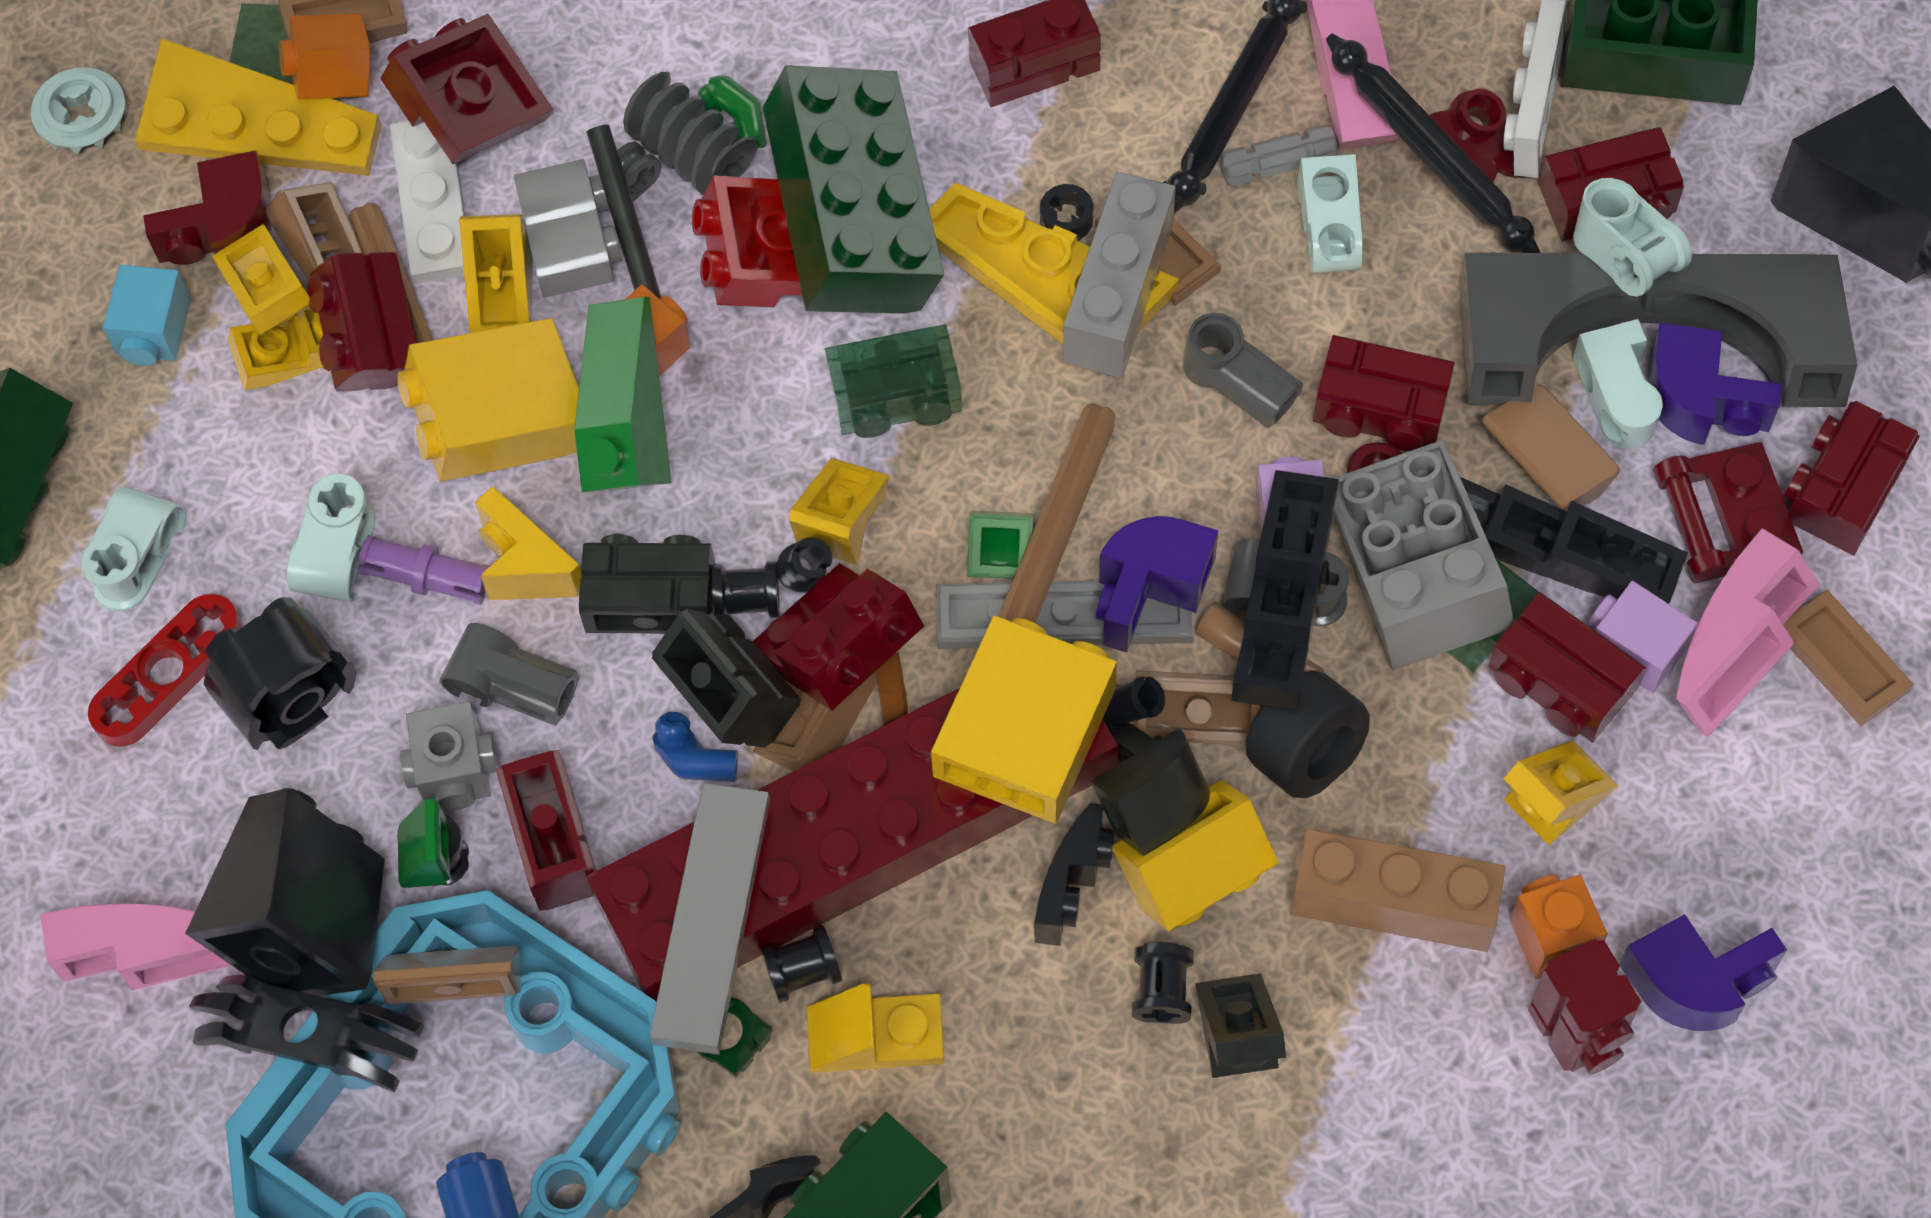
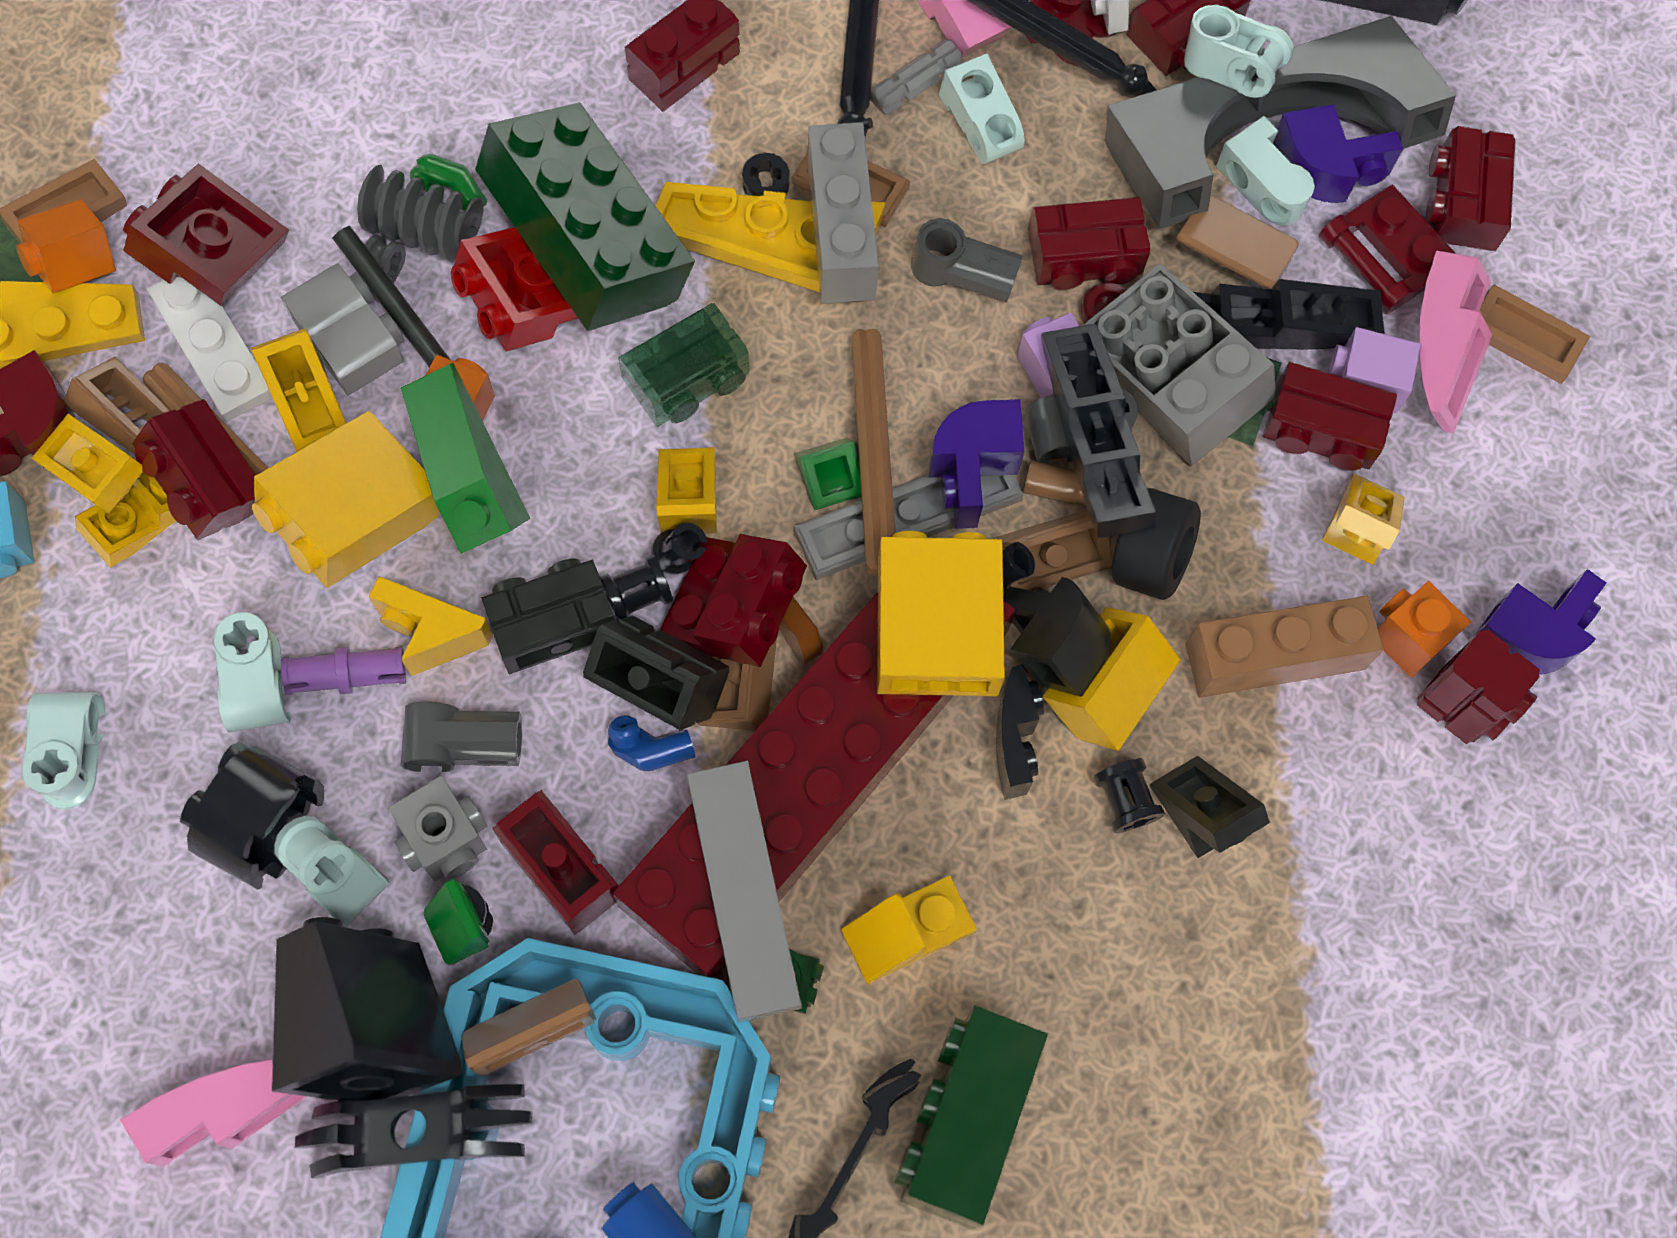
camera: 30 degrees left, 5 degrees up
red beam [88,594,242,747] -> none
black bush [760,925,842,1004] -> none
none -> light aqua piece [274,816,390,927]

